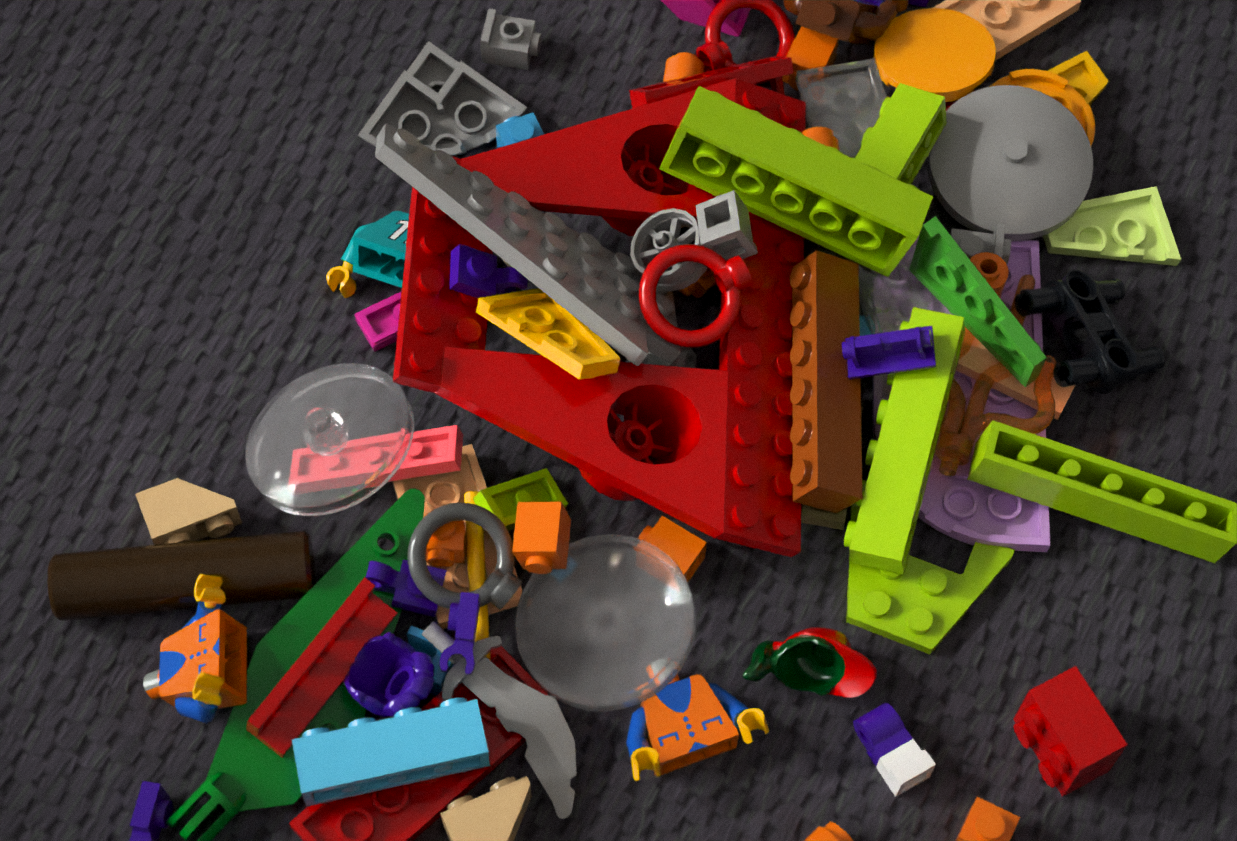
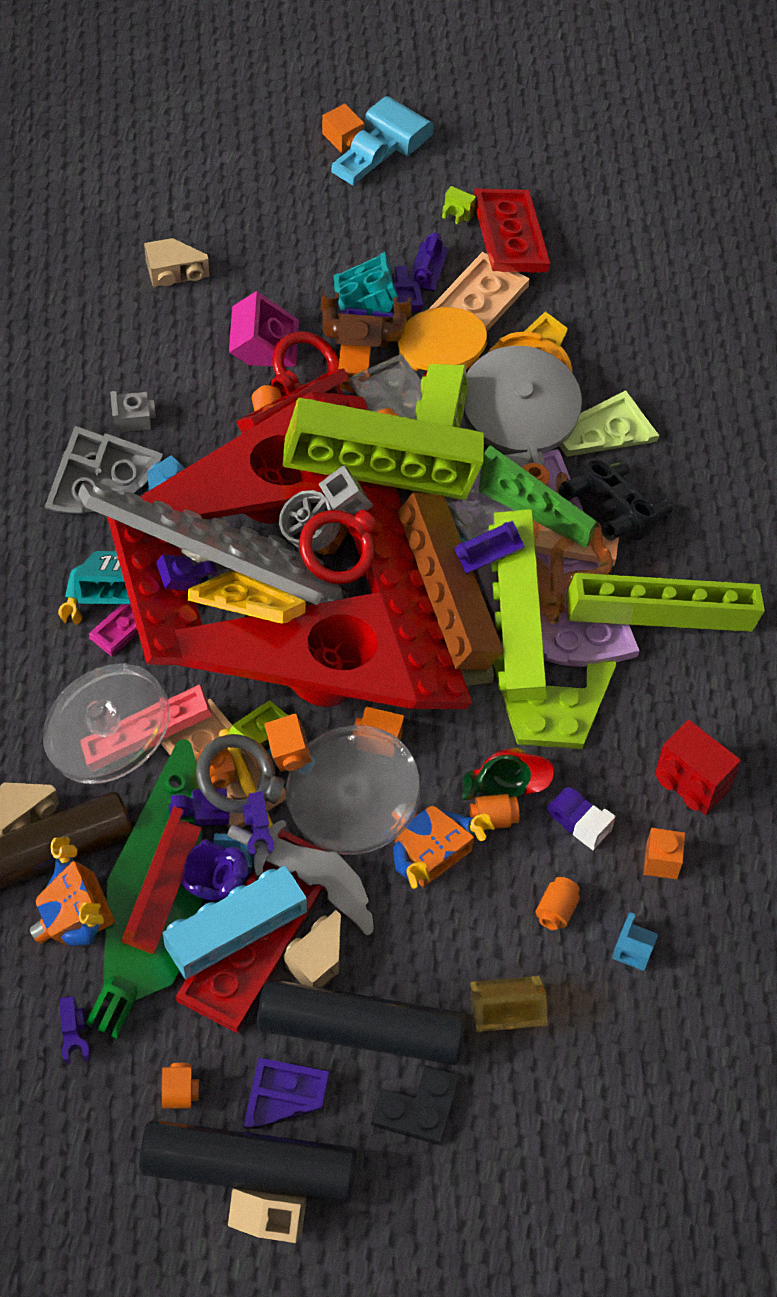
camera: 20 degrees left, 5 degrees down
none -> orange brick [469,794,519,830]

